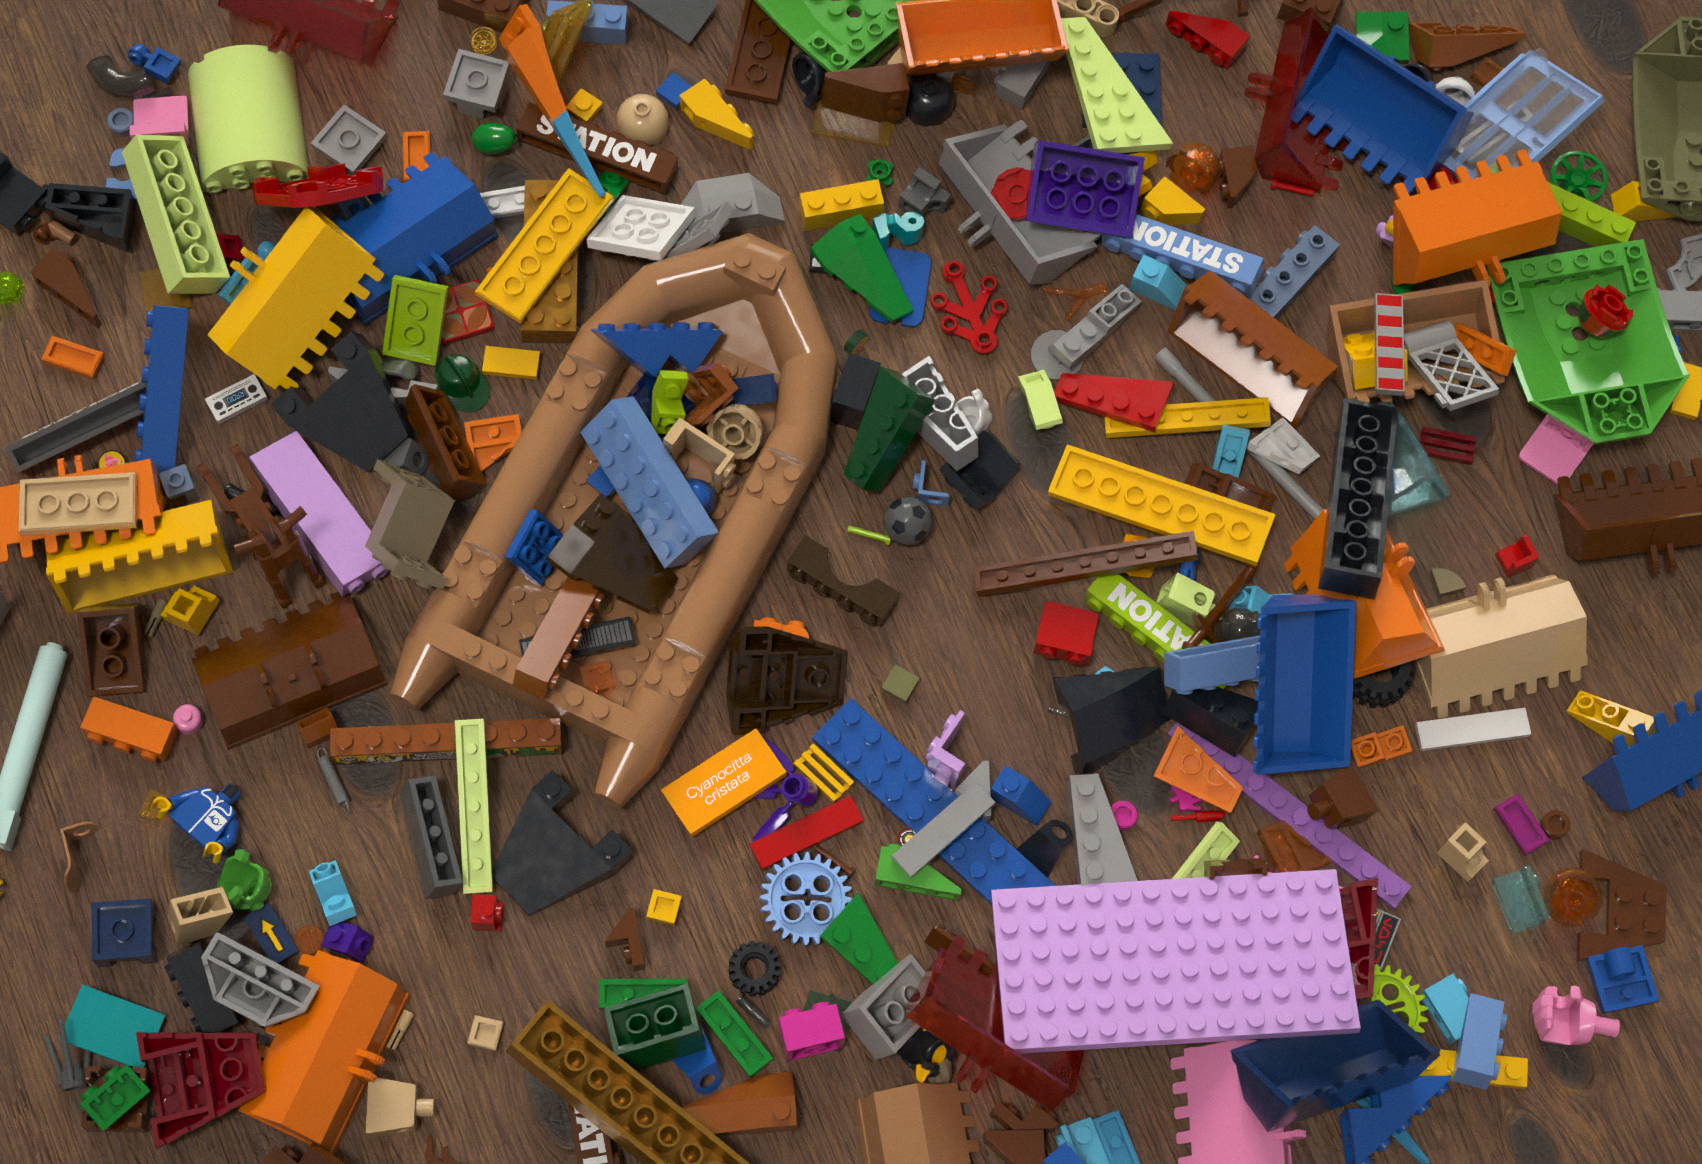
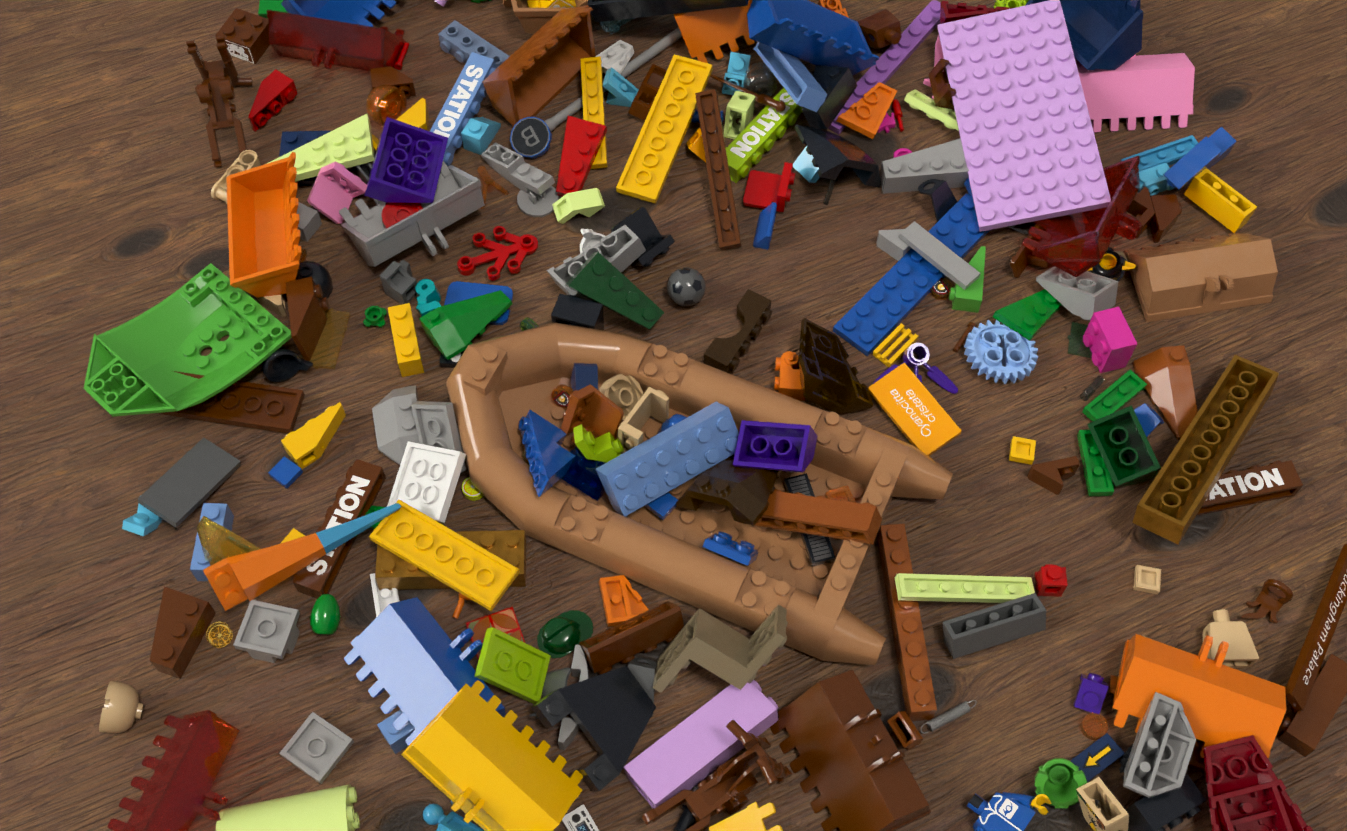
camera: 85 degrees left, 10 degrees down
red tile [252,163,385,208] -> none
medium azure slope [309,860,357,926] -> none
orange tile [403,131,431,183] -> none
yellow tile [482,346,540,380] -> none
black wedge [492,770,633,916] -> none
tan cylinder [616,94,669,147] -> none
black tyre [728,941,781,997] -> none
red tile [749,795,864,871] -> none
lime piece [847,525,891,546] -> none
olive tile [881,664,920,704] -> none
medium blue bracket [913,460,950,507] -> none
lavender bracket [925,710,965,788] -> none
blue slope [990,765,1051,826] -> none
clear orange wing [1256,820,1331,873] -> none
none -> bright pink bracket [307,162,367,224]
none -> black tile [510,117,552,159]
none -> tile [551,384,574,408]
none -> dark purple slope [733,420,817,473]
none -> blue slope [753,202,777,250]

